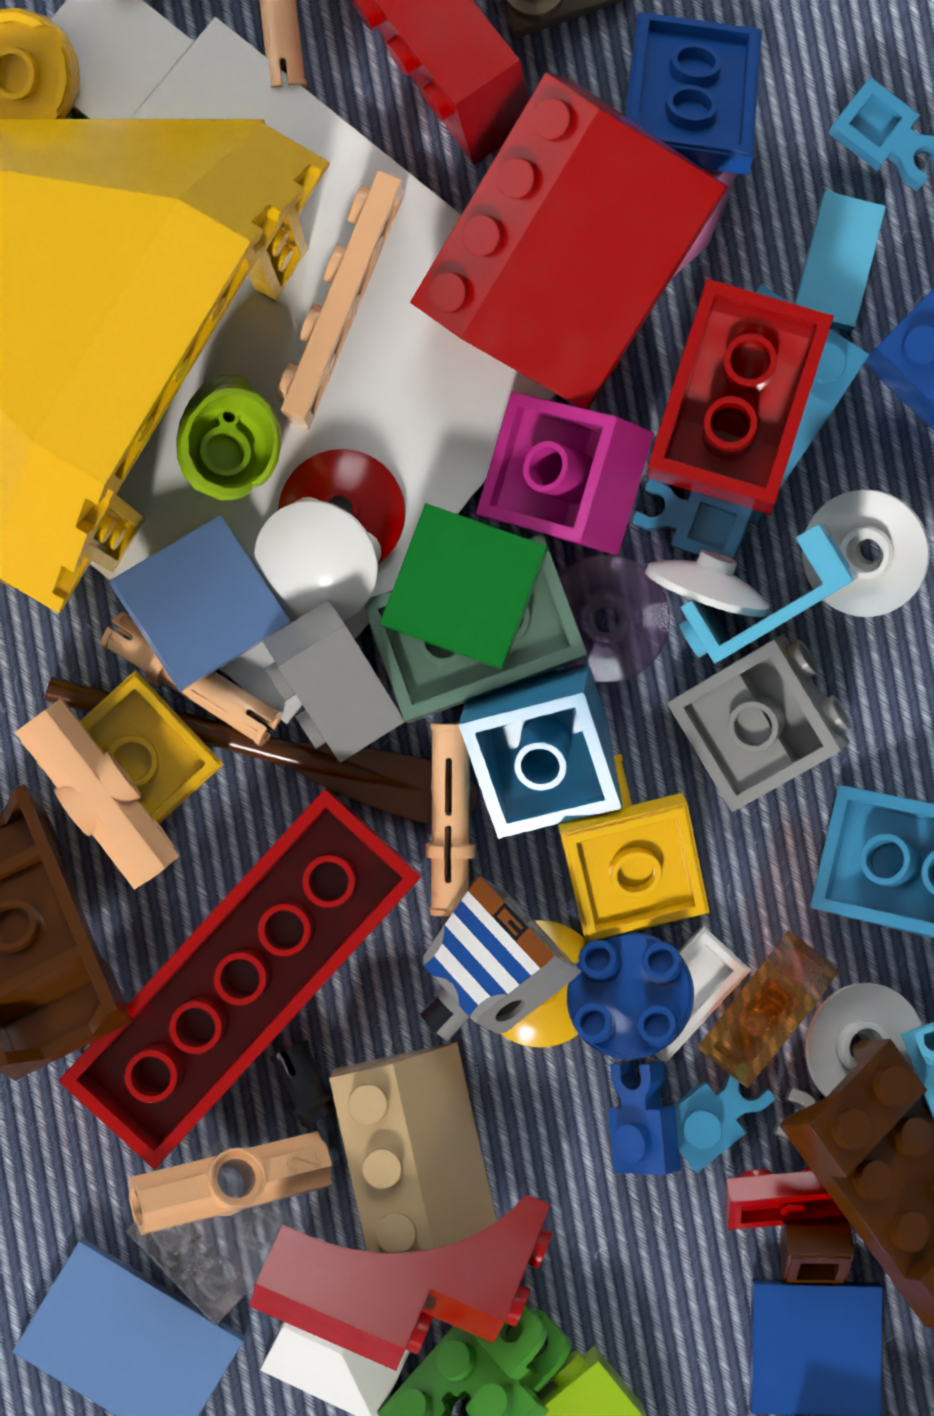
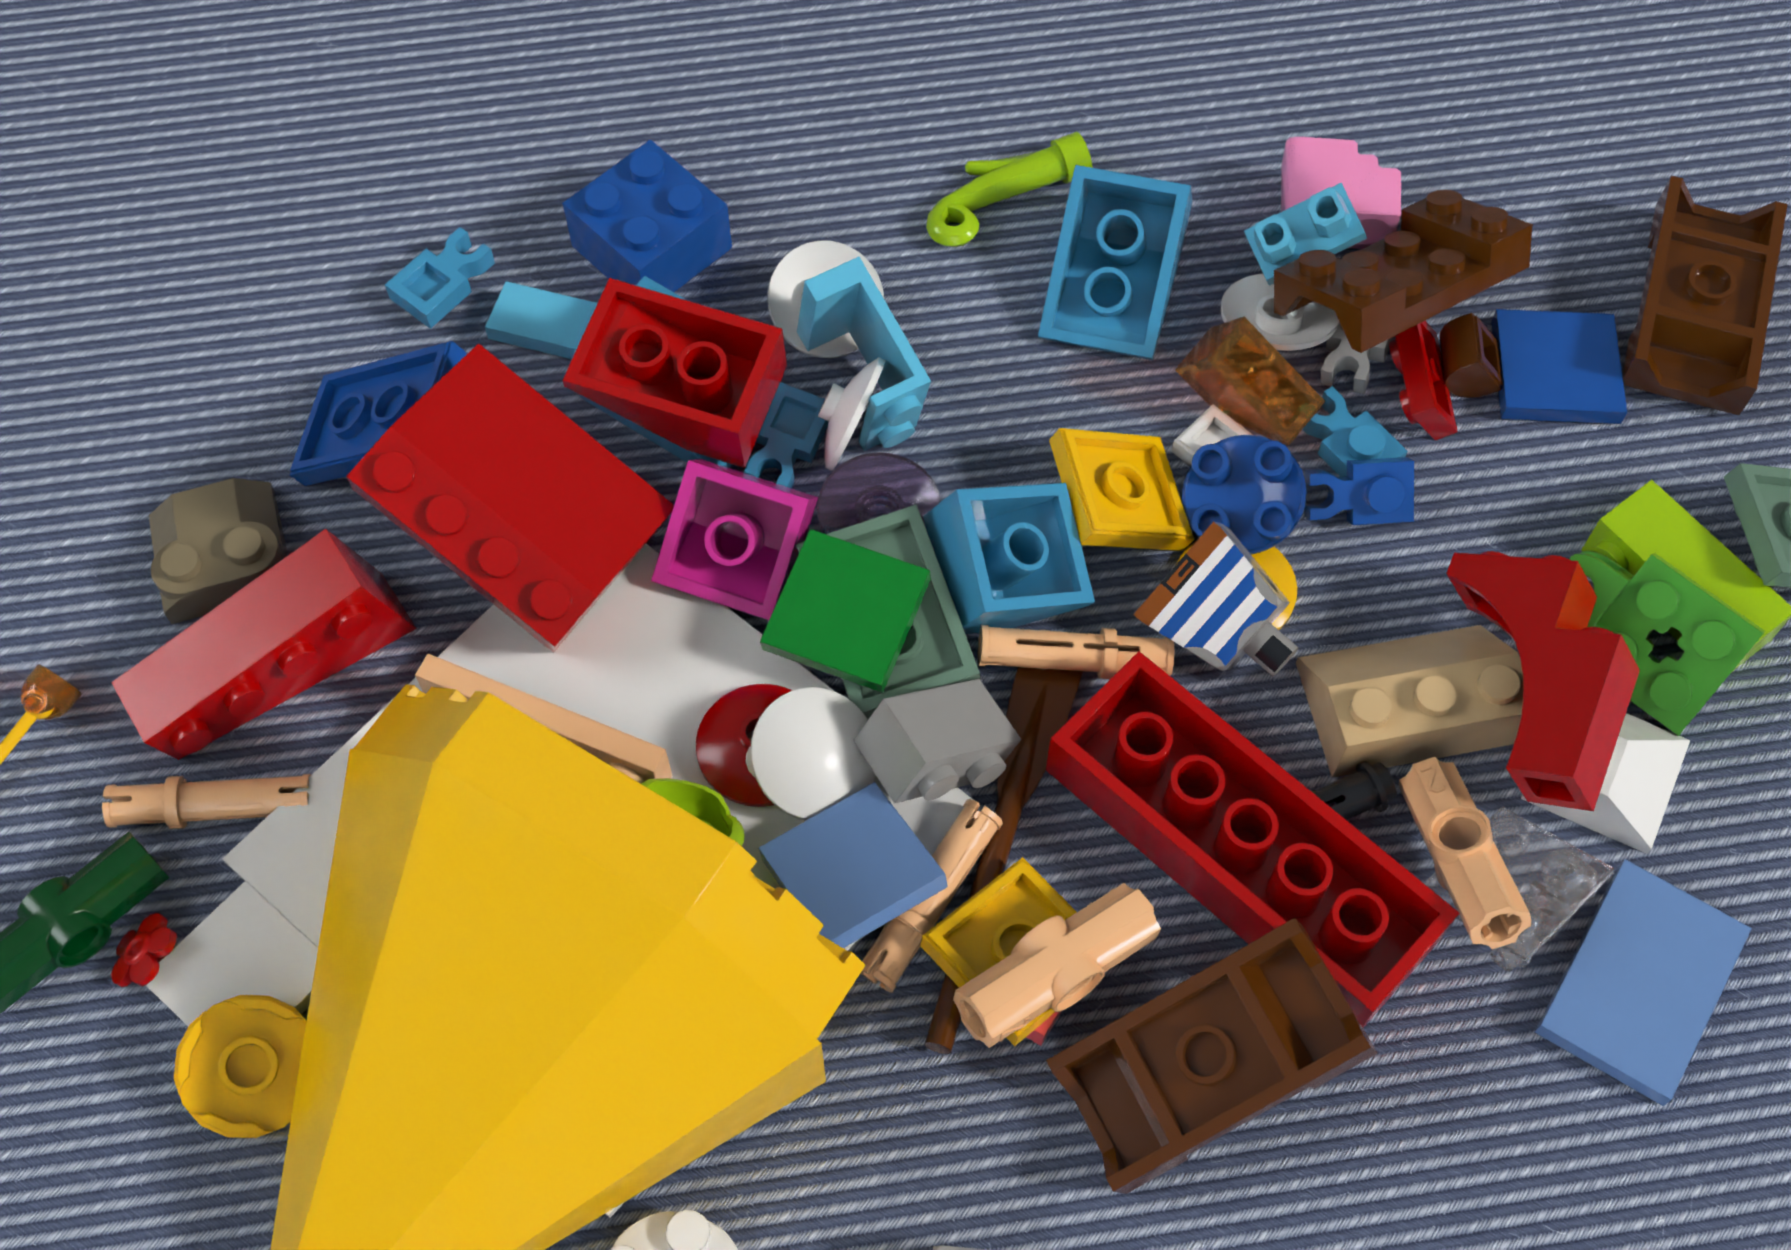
camera: 90 degrees left, 25 degrees down
light grey plate [667,633,852,812] -> none

